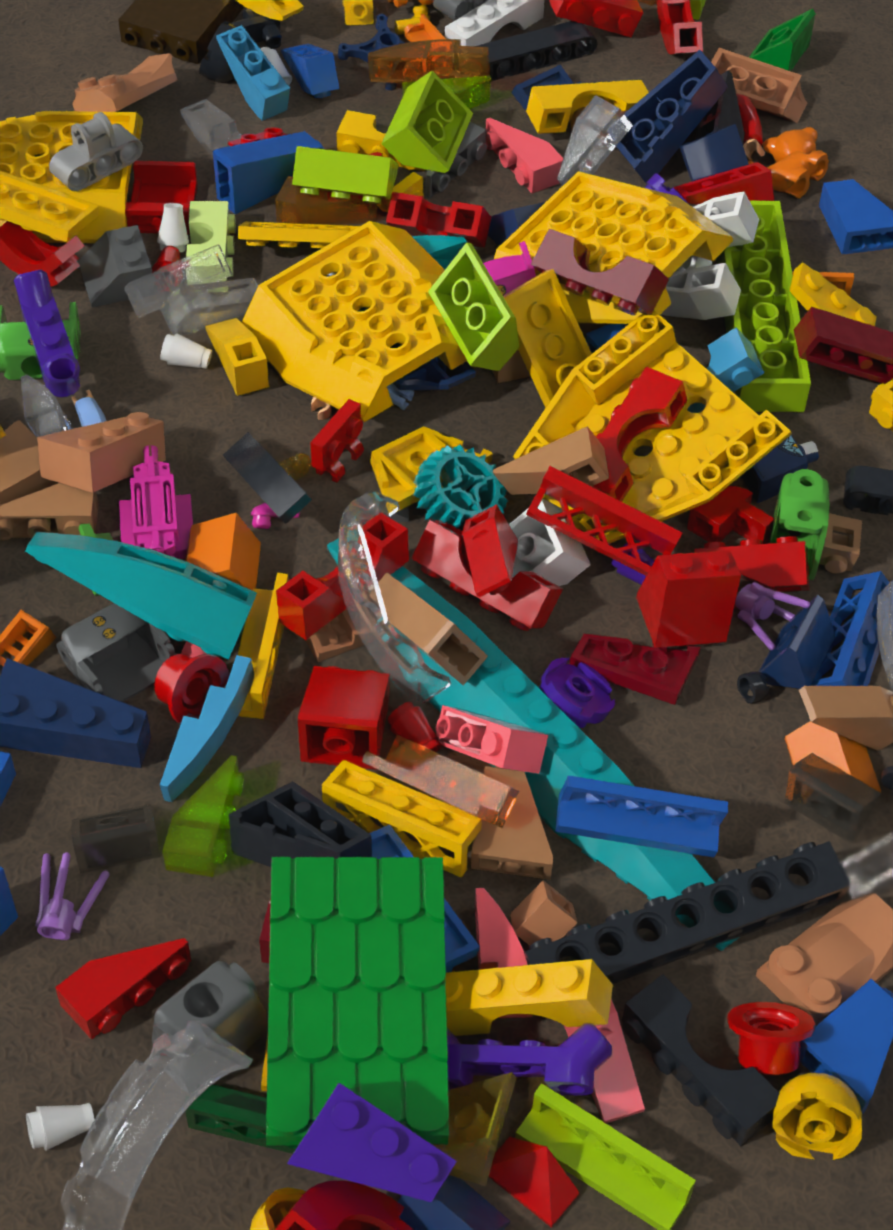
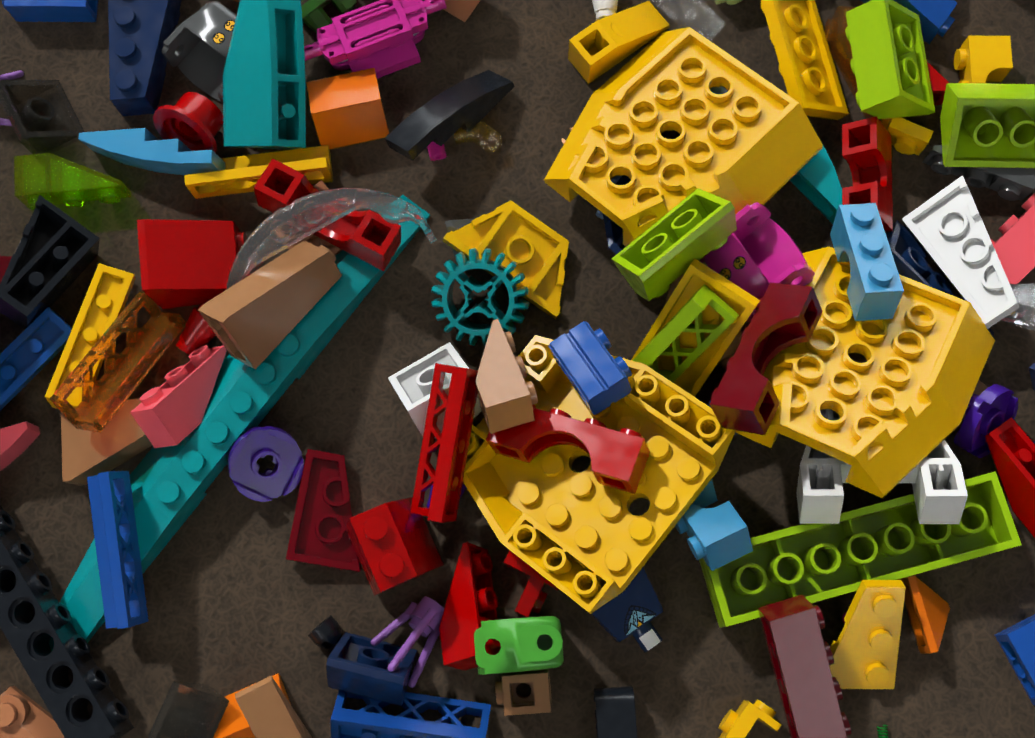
camera: 80 degrees right, 25 degrees up
red plate [310,399,364,483] -> none
red arch [411,520,563,631] -> none
red slope [462,504,518,598] -> none
nougat panel [510,880,578,945] -> none
none -> blue brick [549,321,632,415]
none -> lime fence [632,284,739,382]
none -> dark azure arch [830,203,904,321]
none -> white wing [902,175,1020,329]

